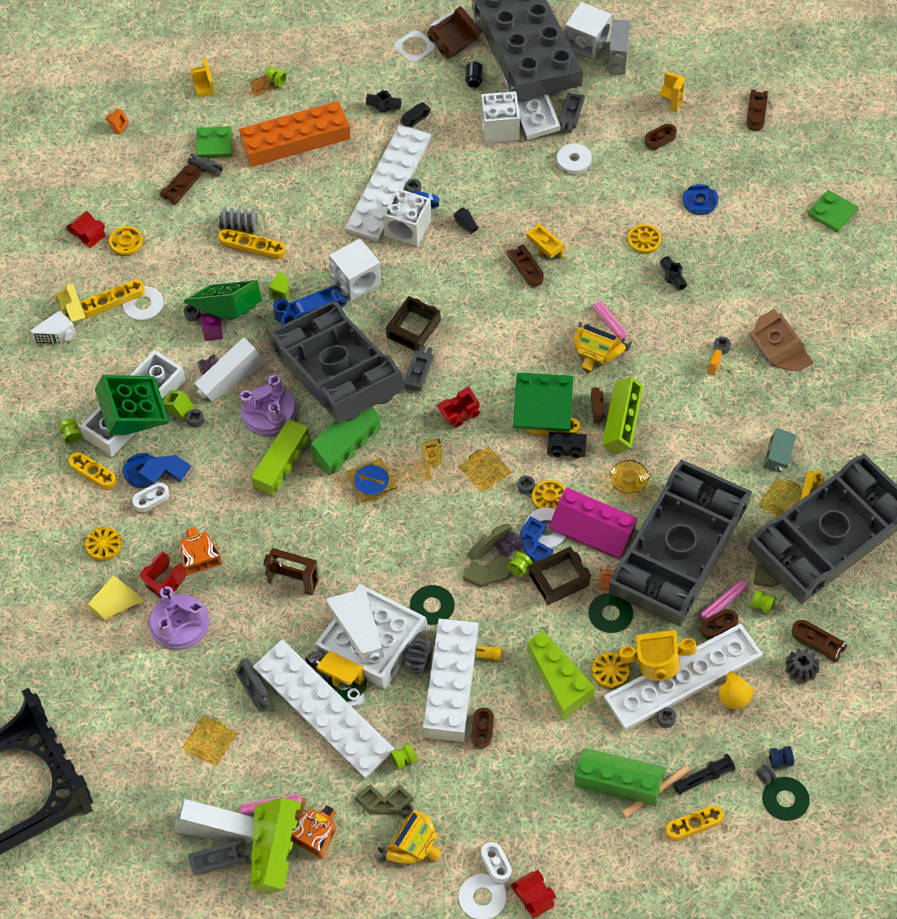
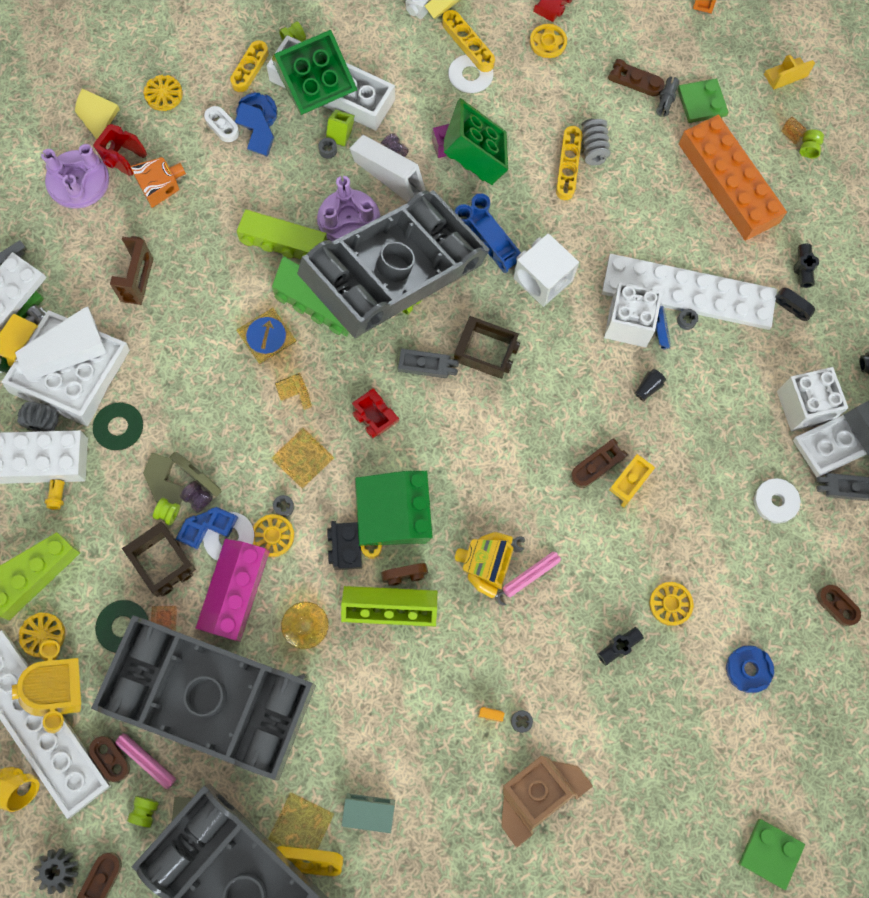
camera: 75 degrees right, 15 degrees up
lime brick [269,271,290,301] -> none

